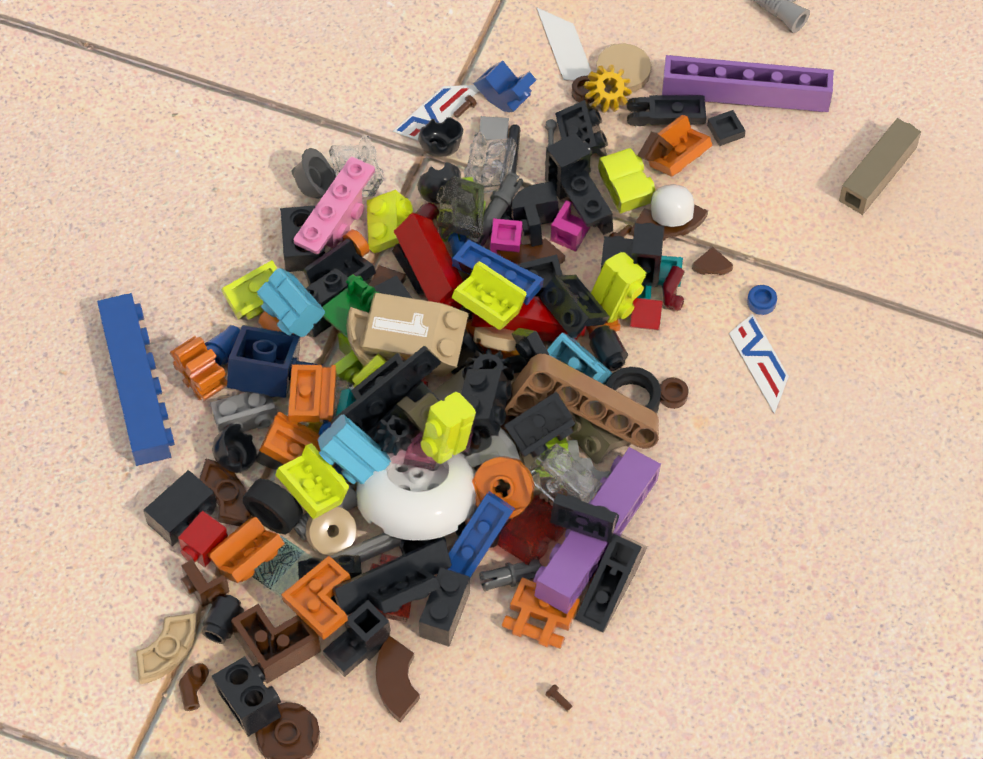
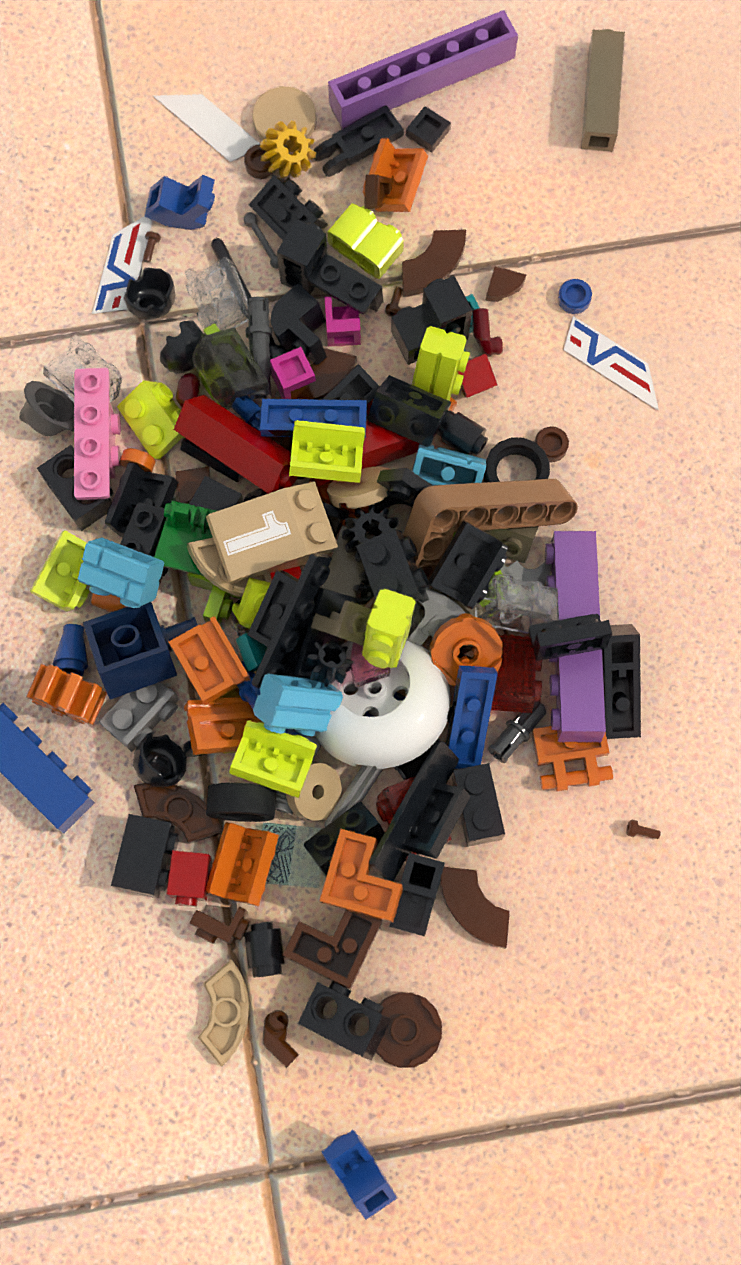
camera: 30 degrees left, 15 degrees up
light grey tile [479,116,509,147] -> none
white hair [651,184,694,227] -> none

